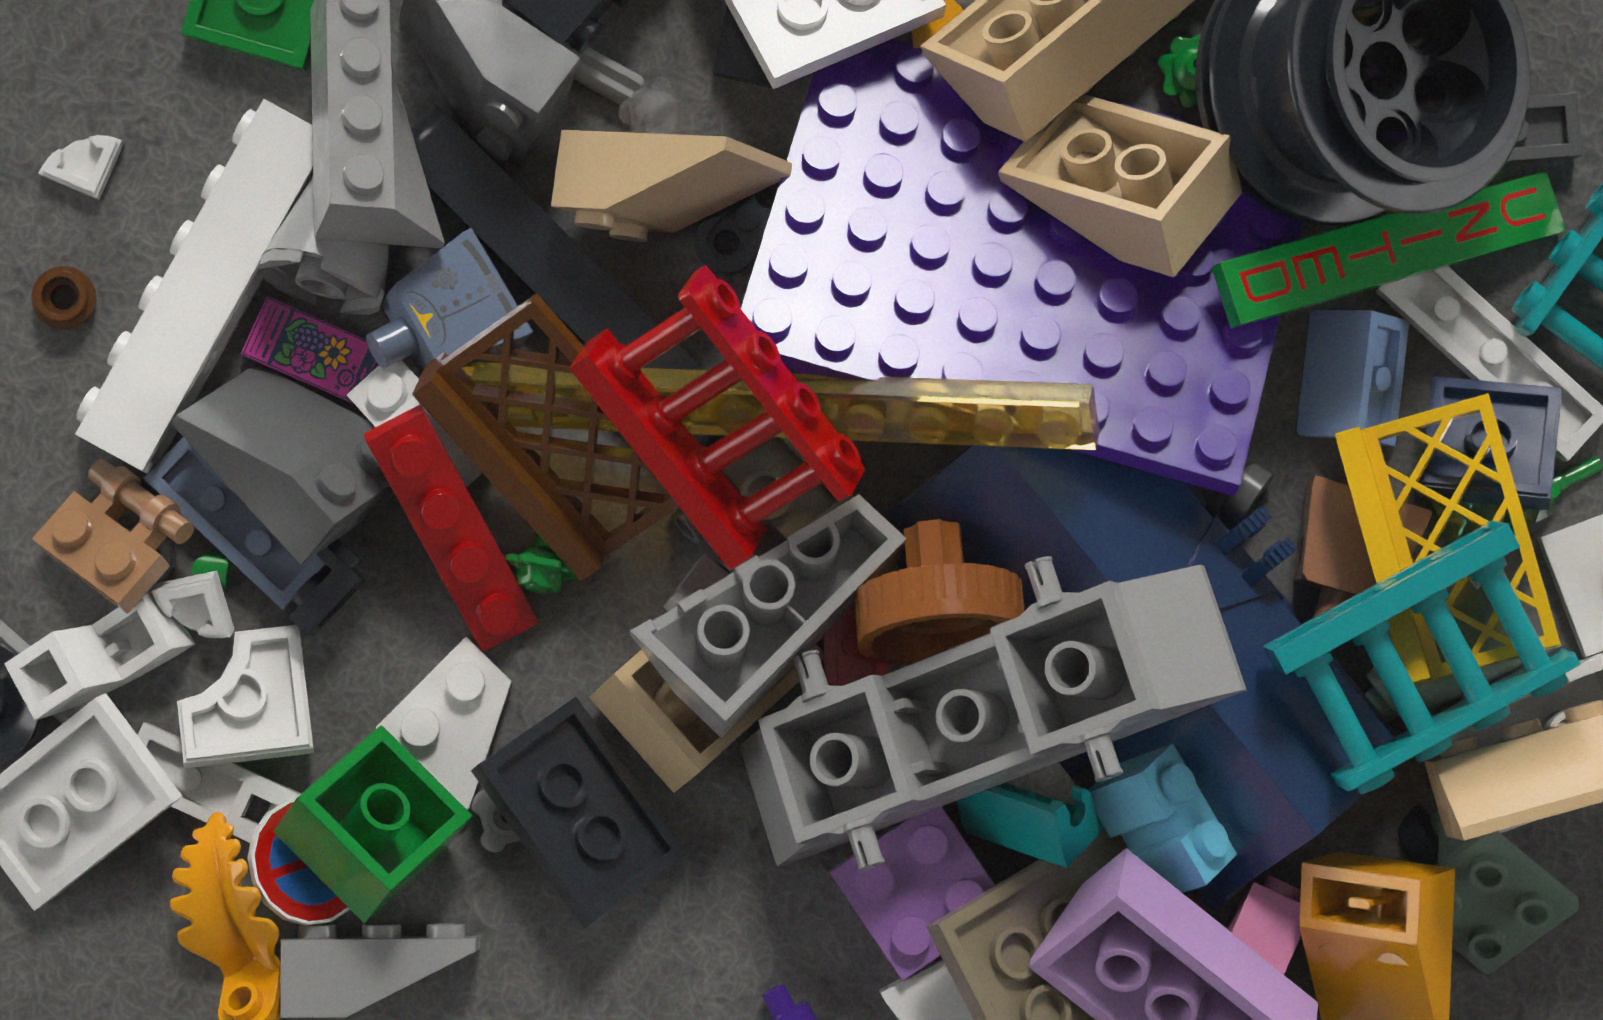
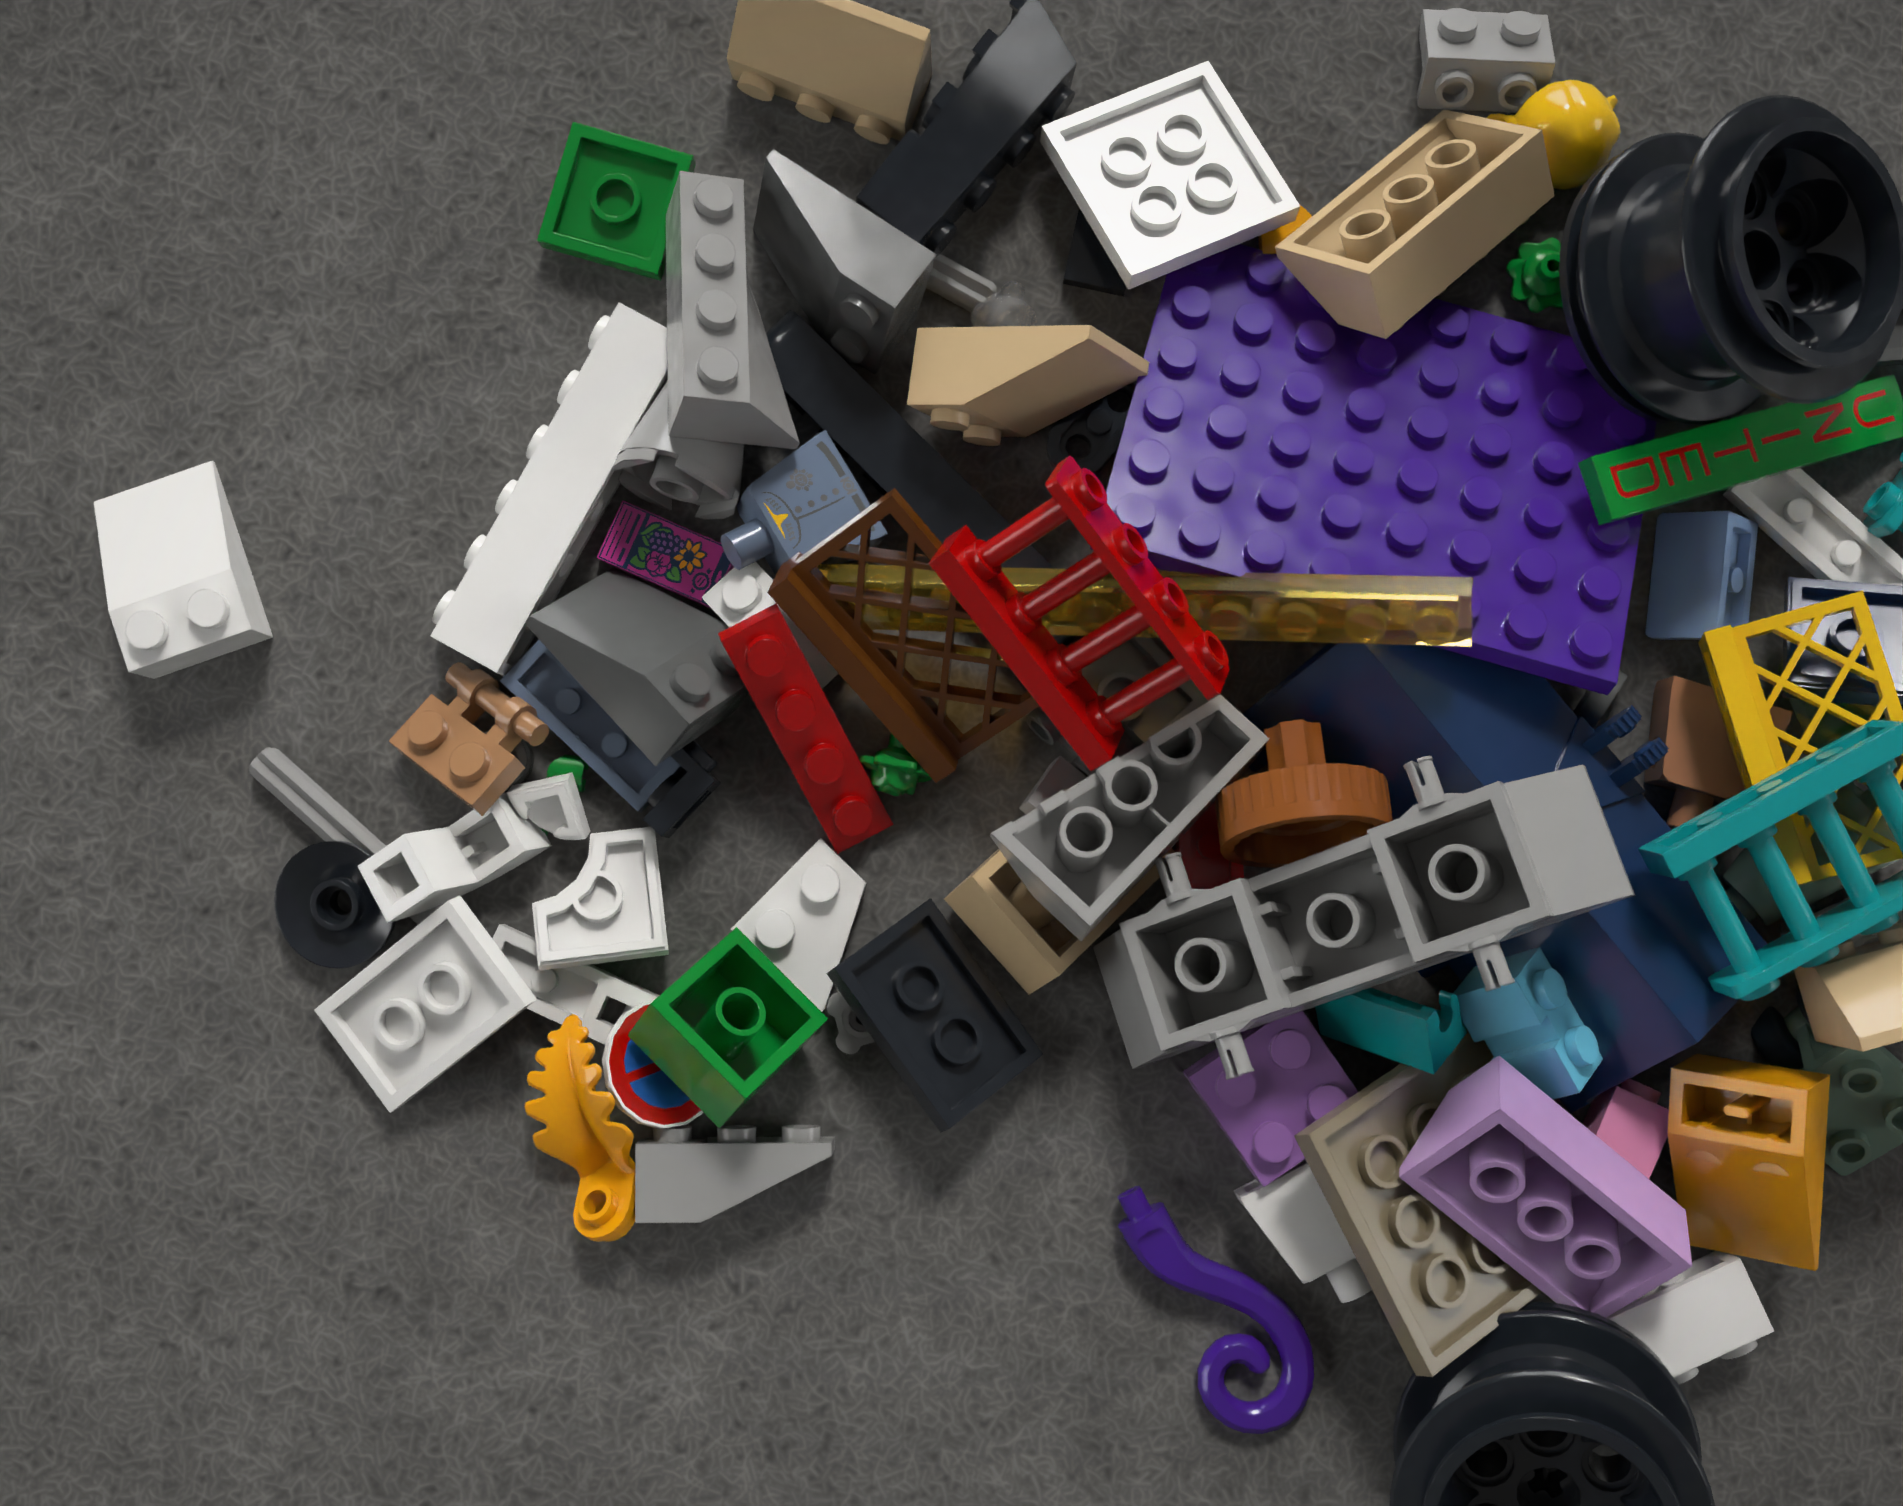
camera: 10 degrees right, 0 degrees up
reddish brown plate [31,266,97,330] -> none
white tile [38,135,124,200] -> none
tan slope [998,94,1242,277] -> none

